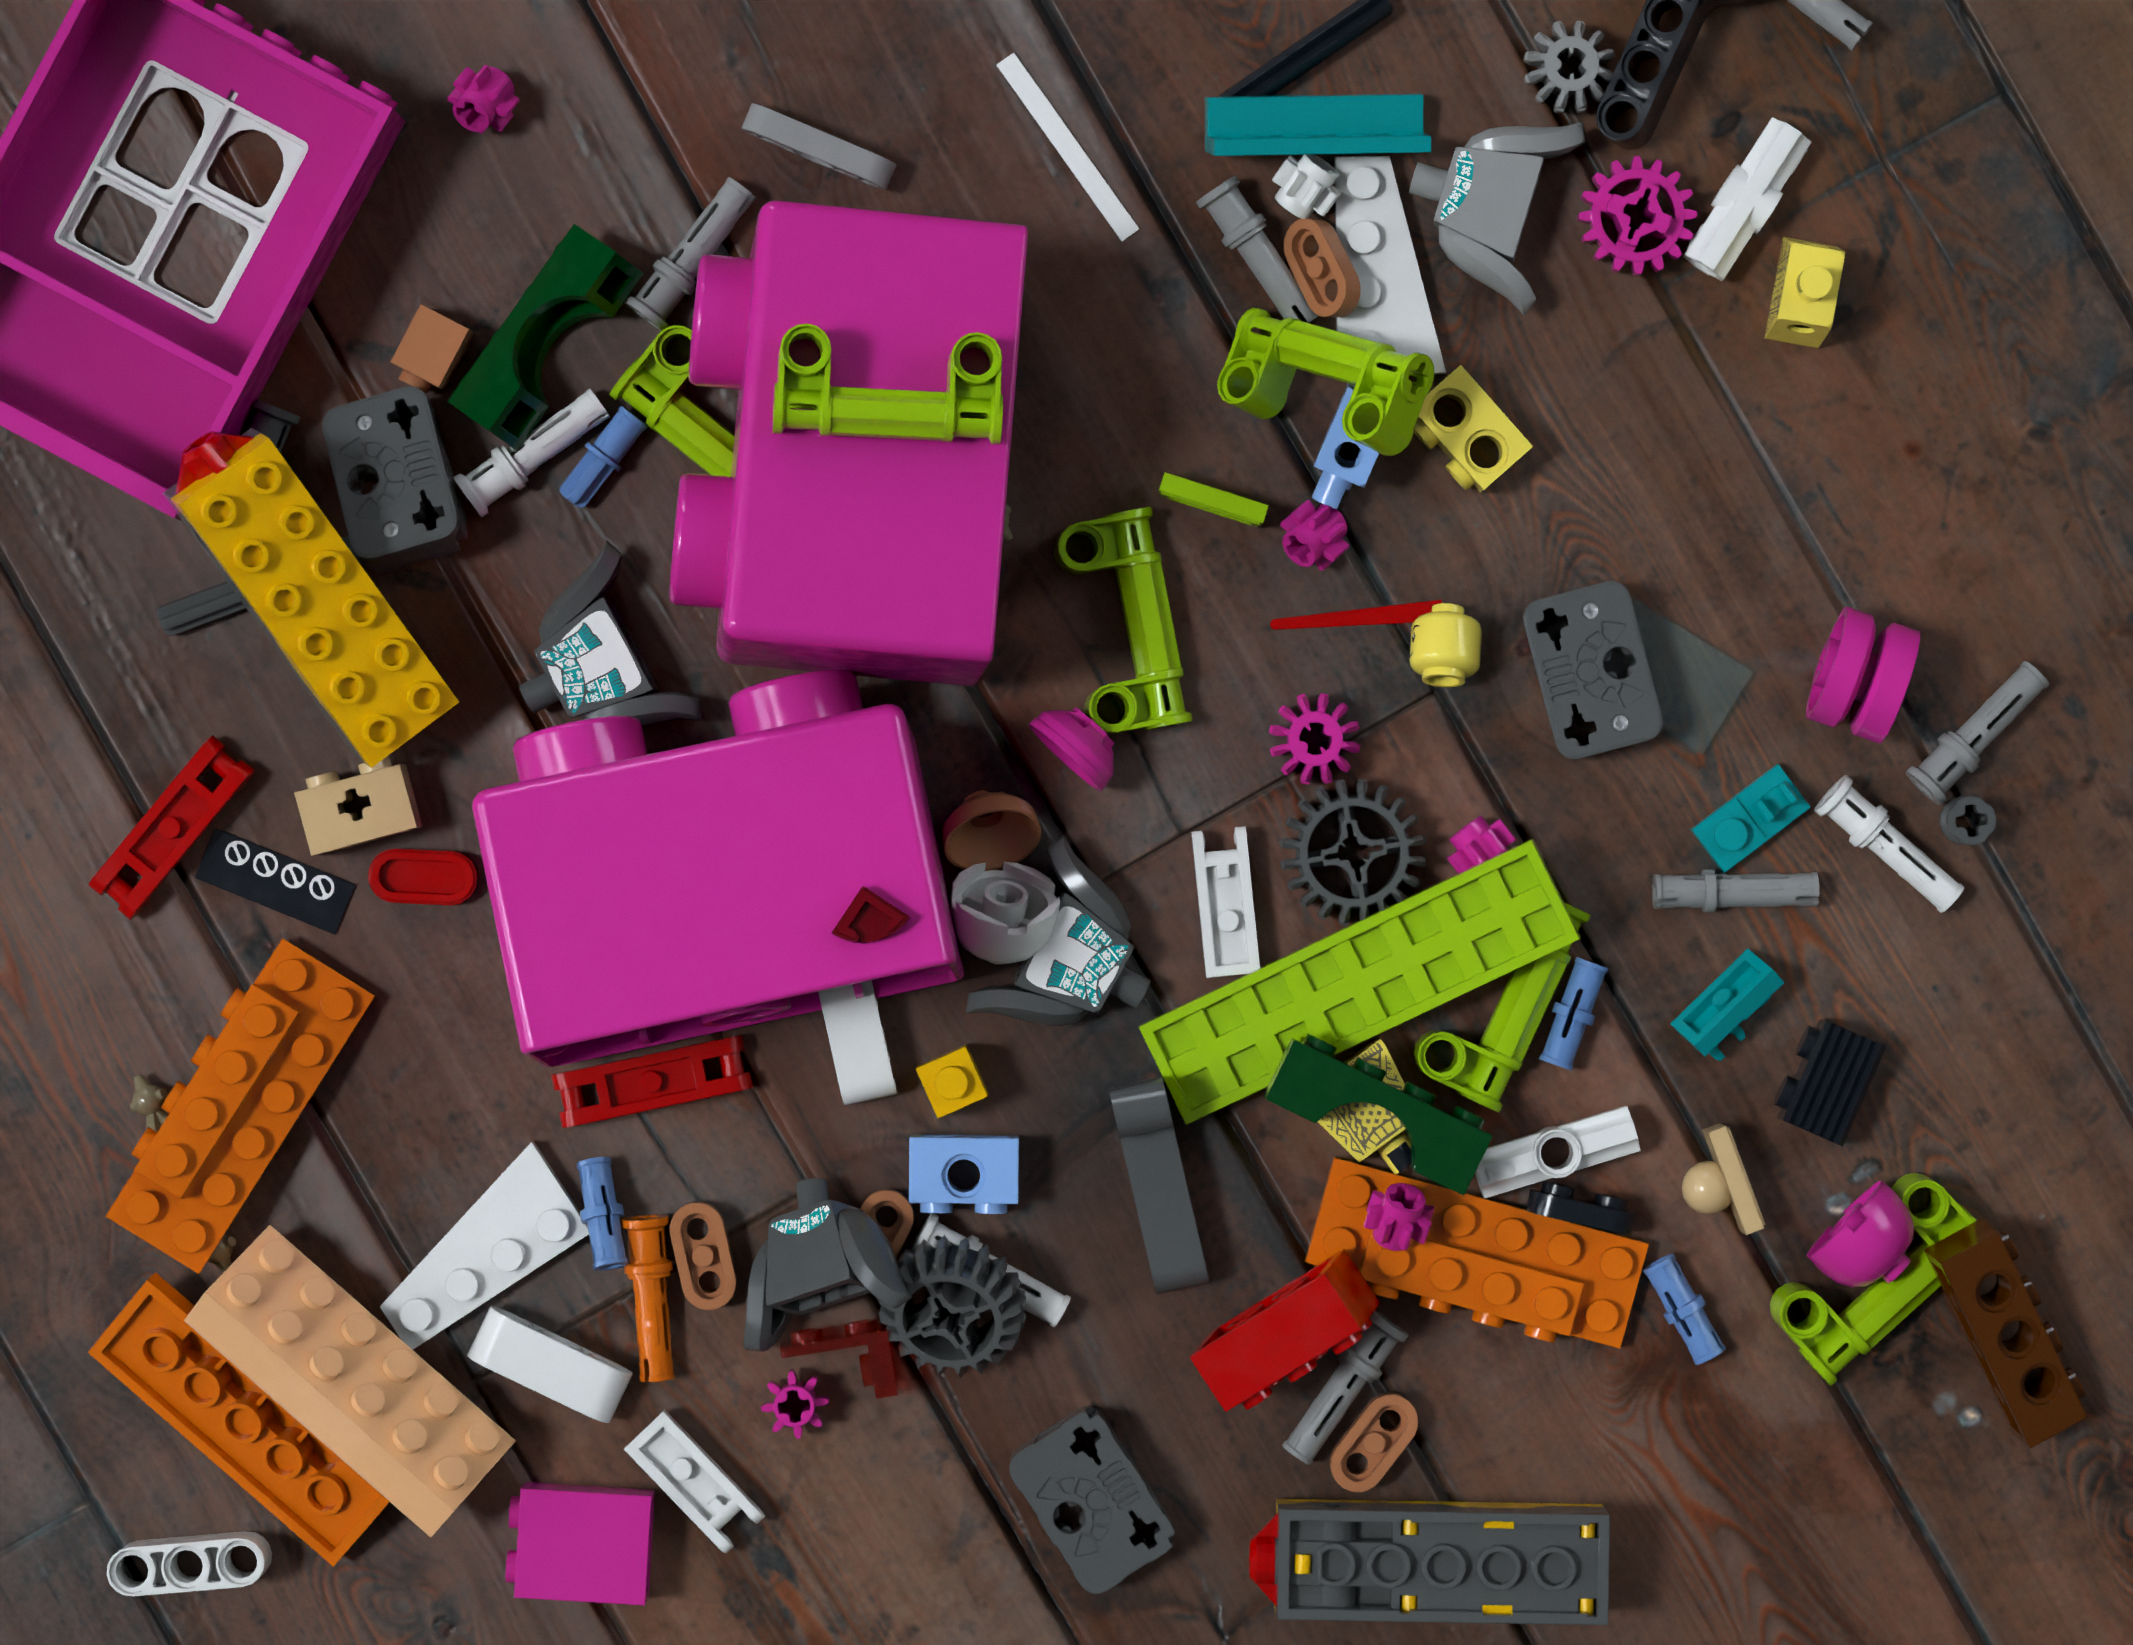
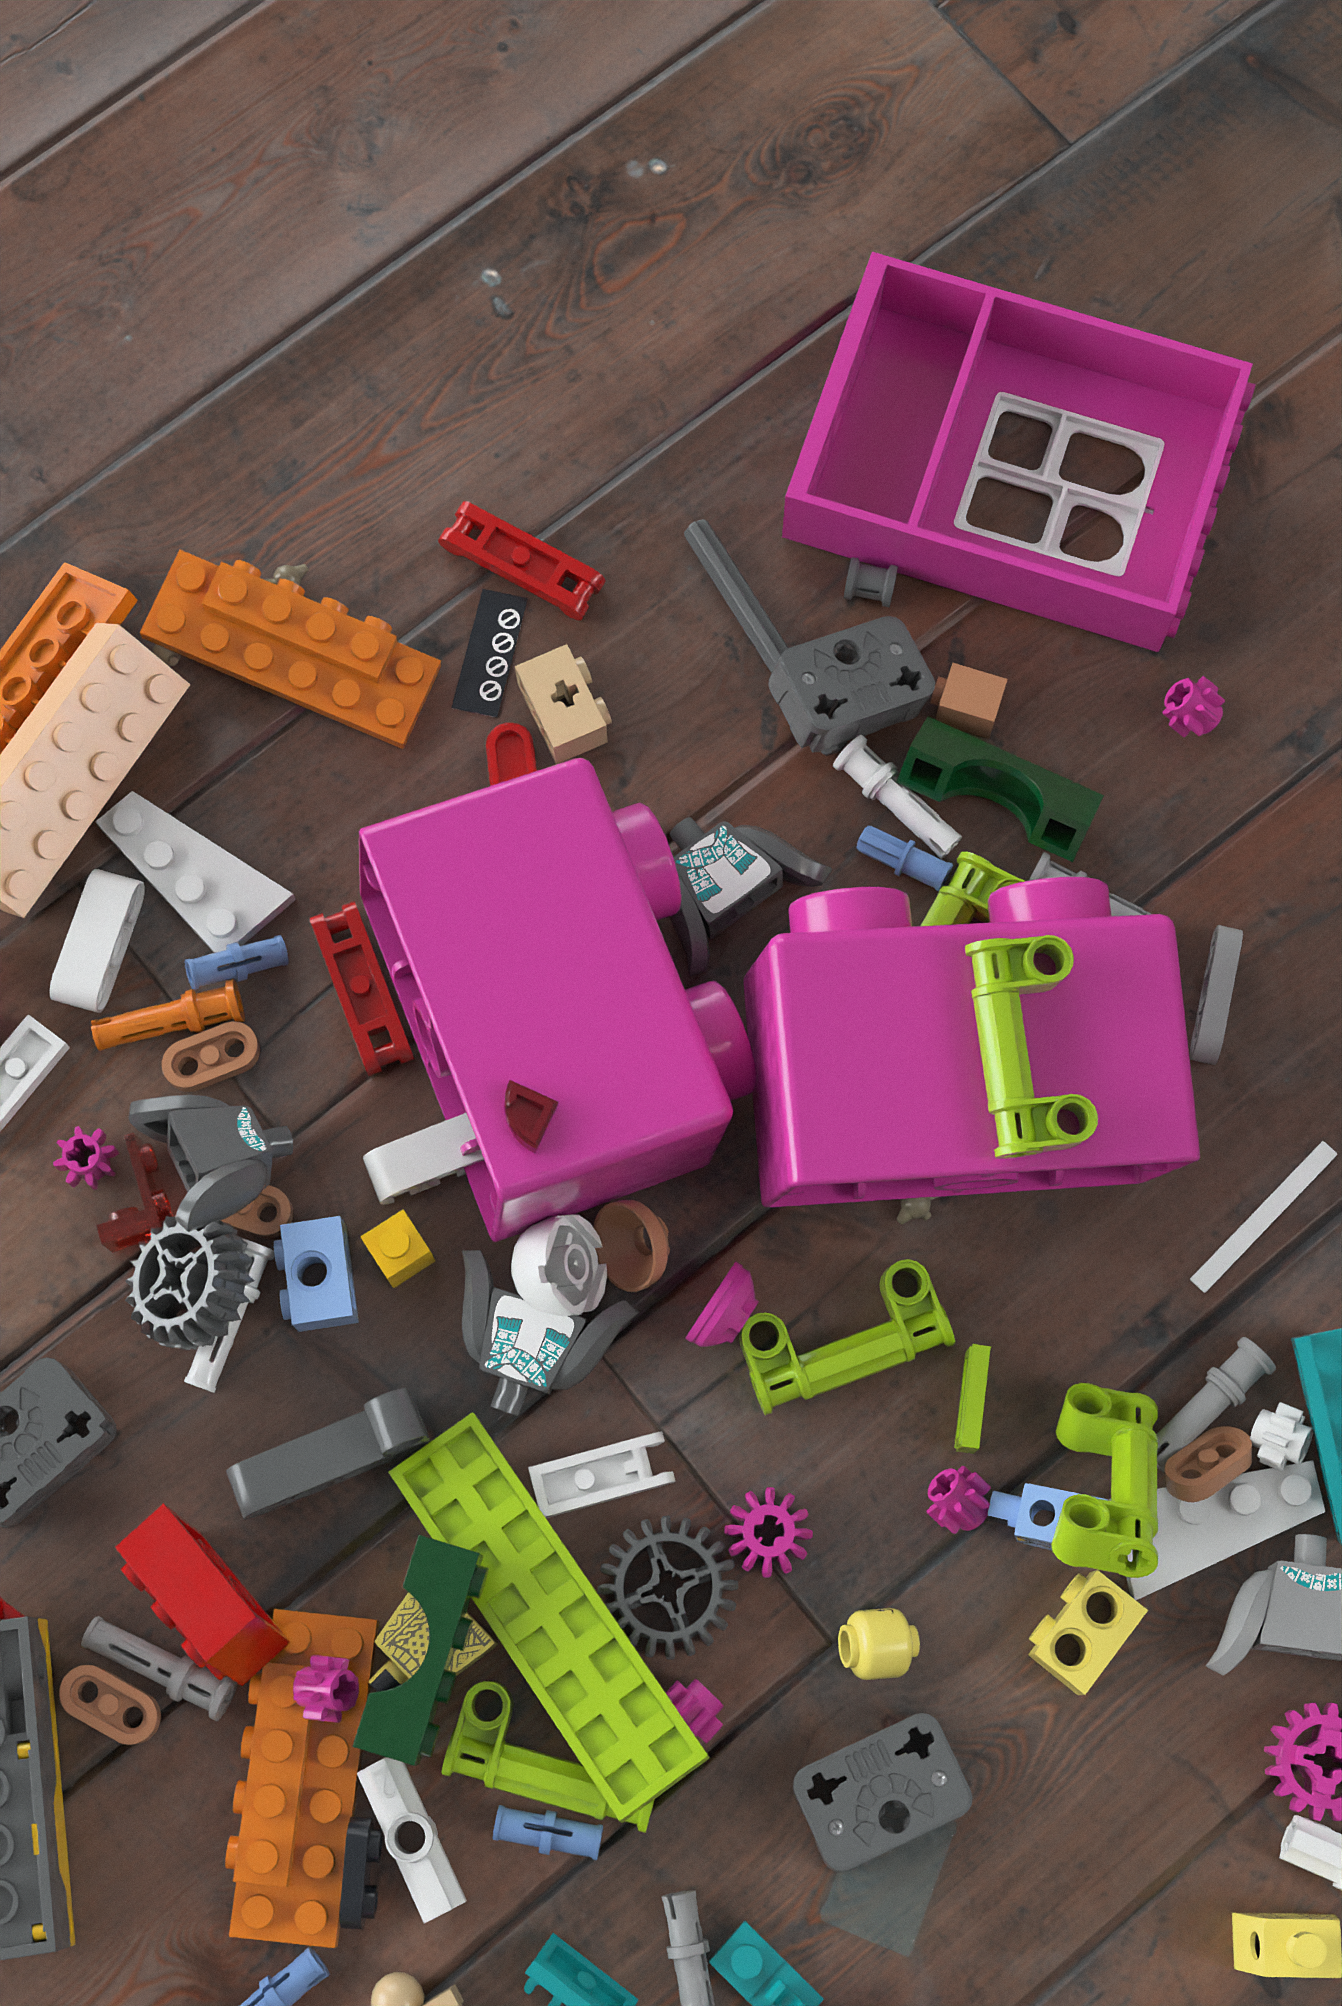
camera: 85 degrees right, 15 degrees down
yellow piece [162,428,459,768] -> none
red sticker [1270,600,1442,630] -> none

